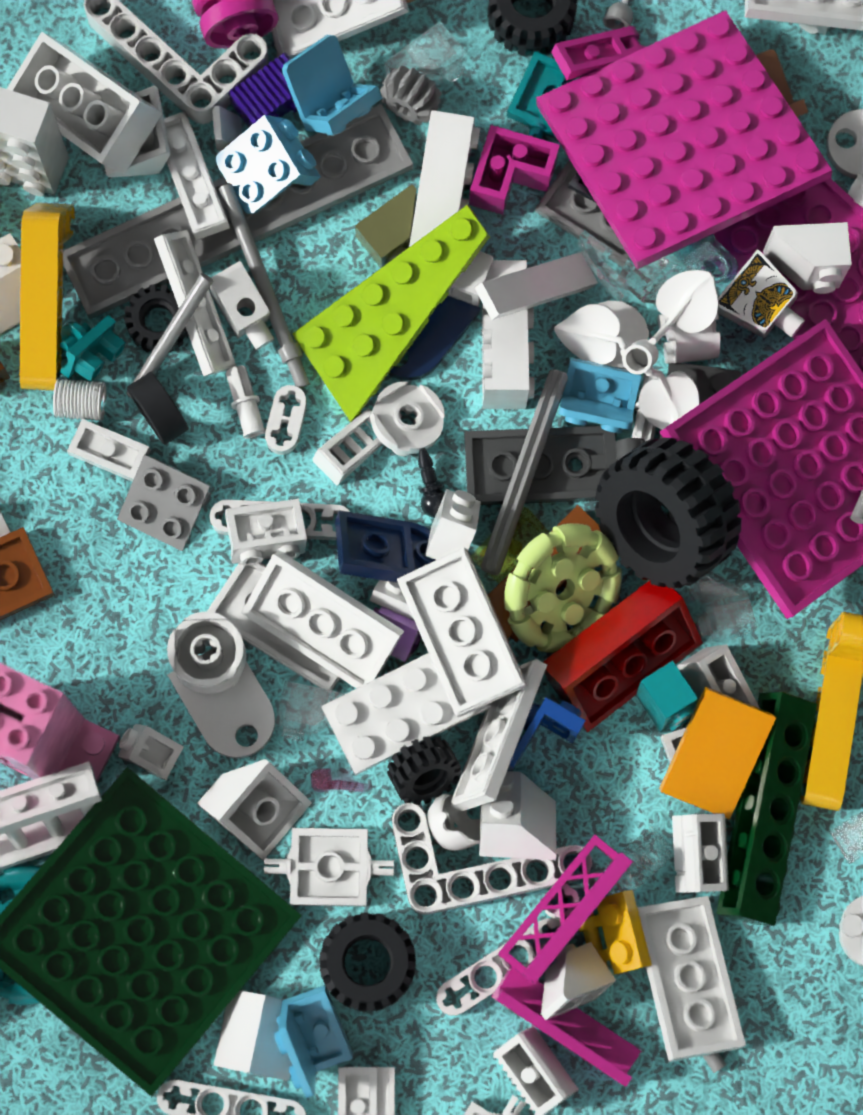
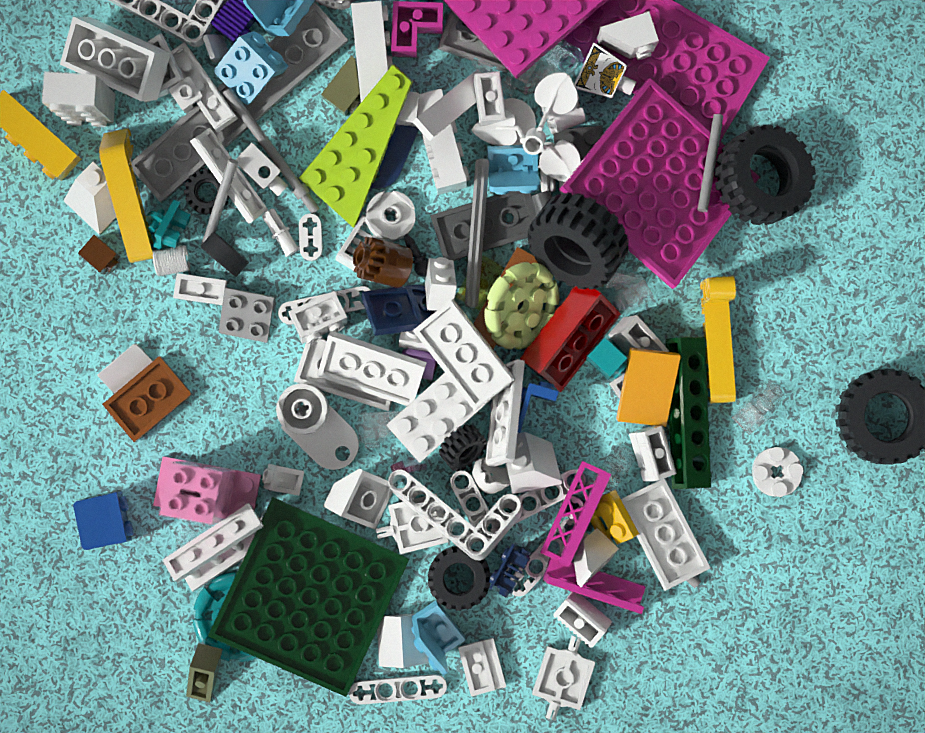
camera: 10 degrees left, 10 degrees up
none -> white bracket [169,76,203,114]
none -> reddish brown gear [353,237,413,288]
none -> white beam [388,470,522,560]
none -> white slope [474,71,506,127]
none -> dark blue hinge [489,544,531,598]

